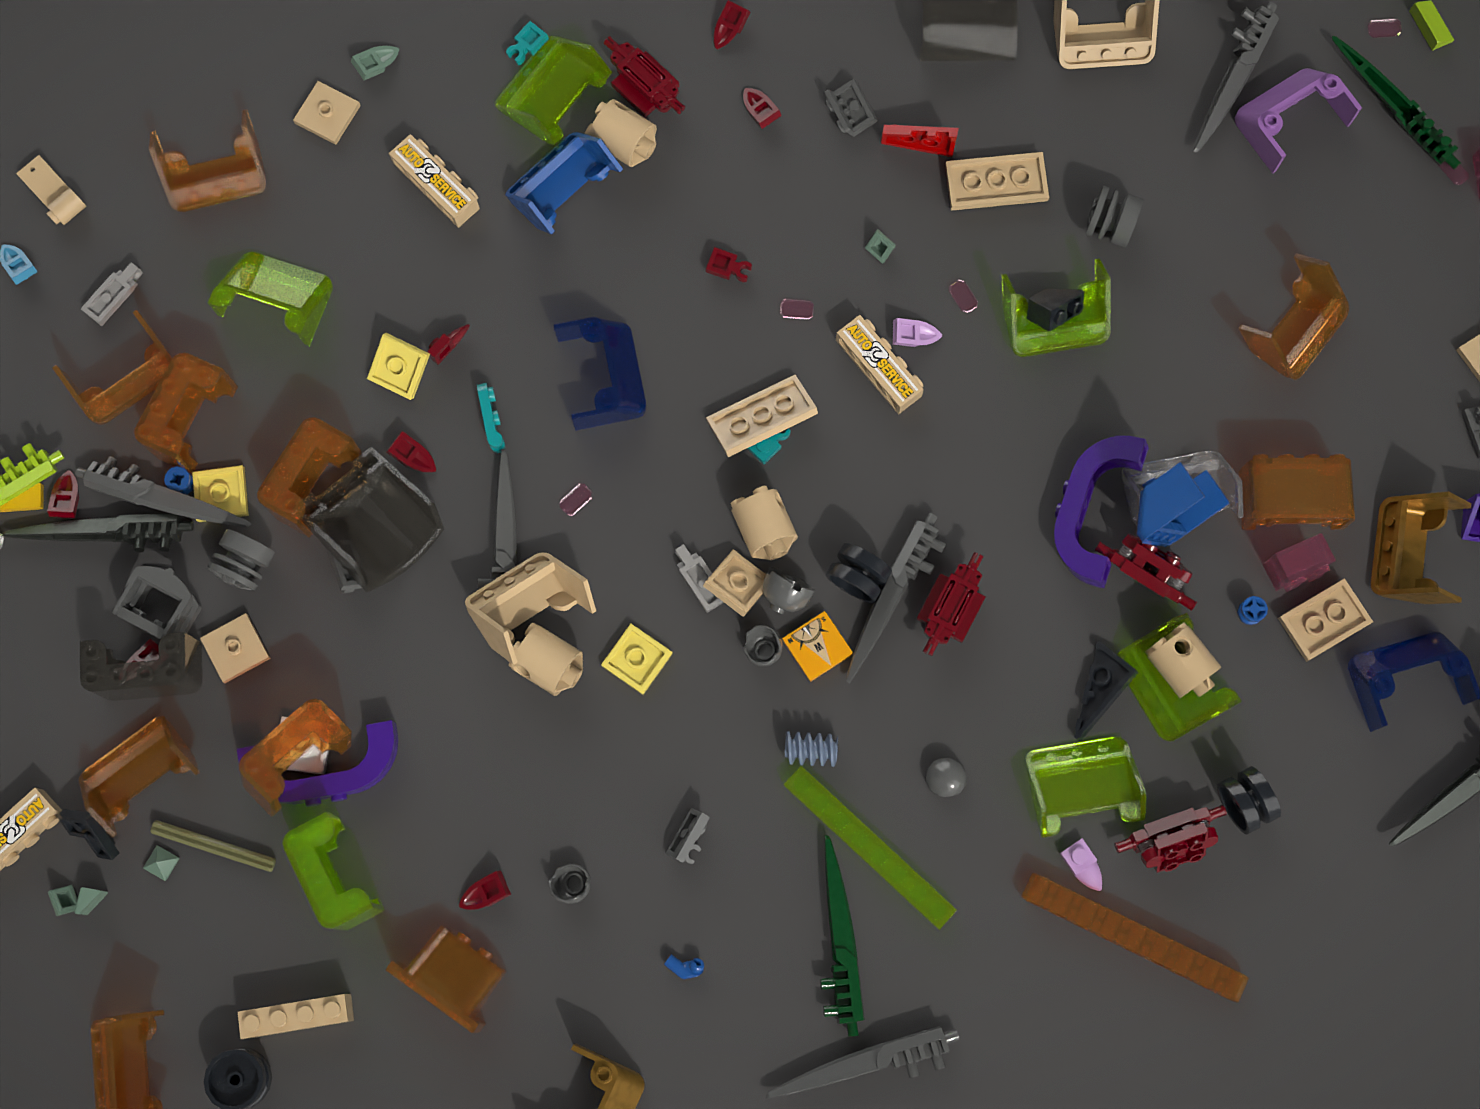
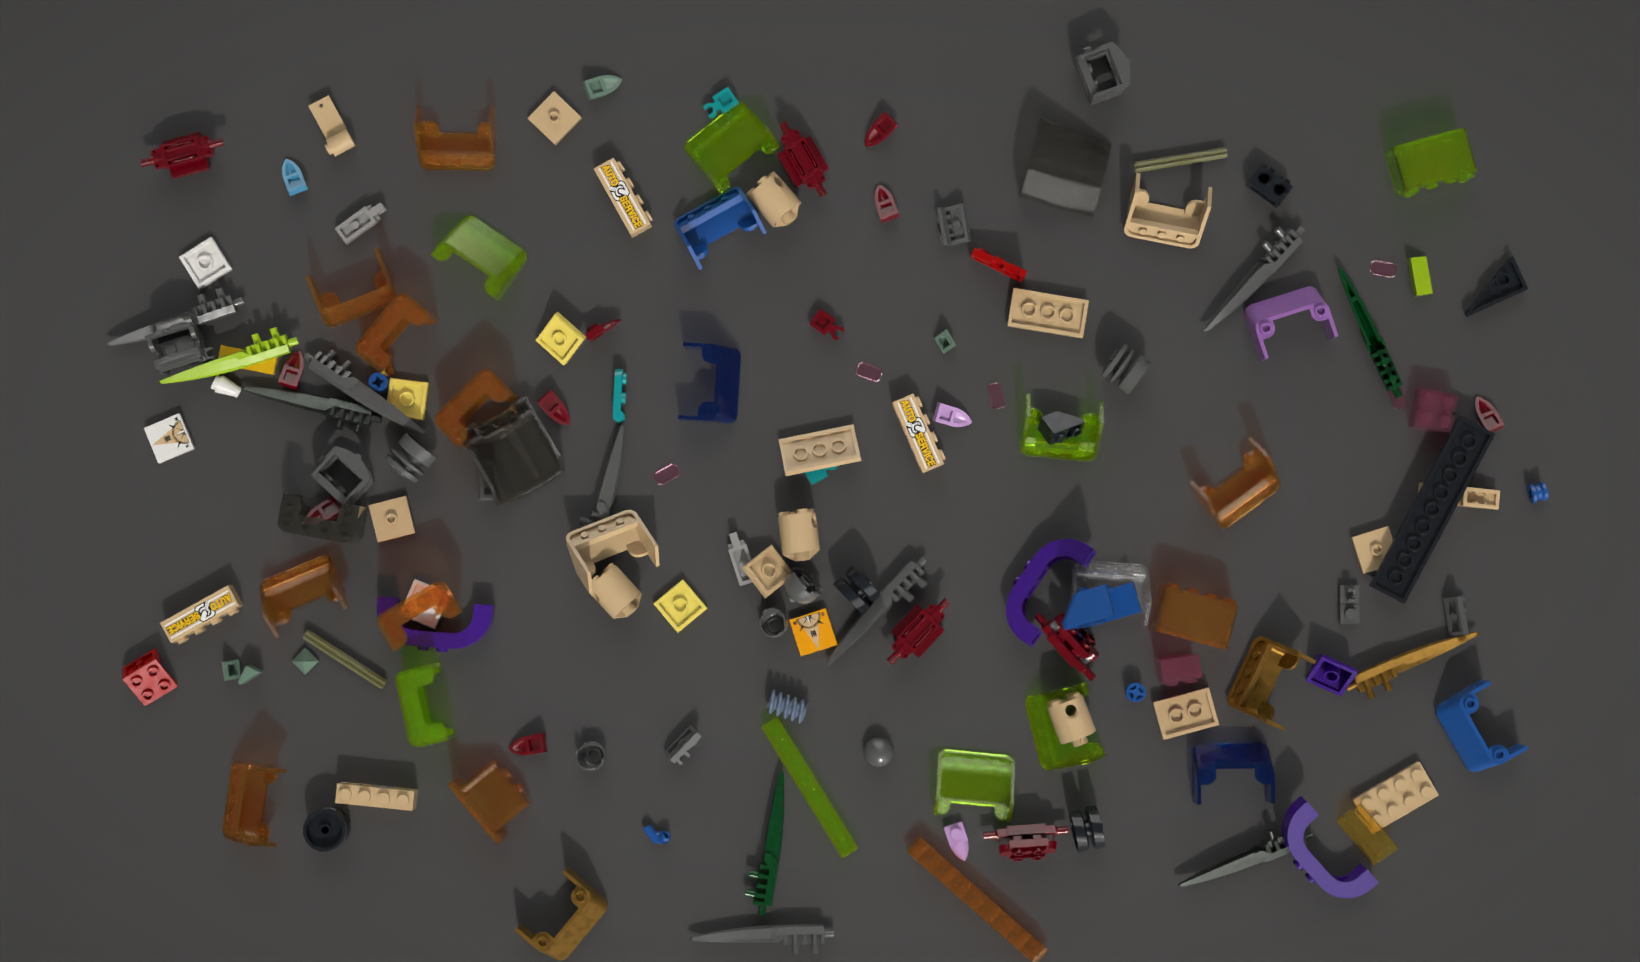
camera: 10 degrees right, 10 degrees up
black plate [56,809,120,860] -> none
black wing [1074,641,1138,742] -> none

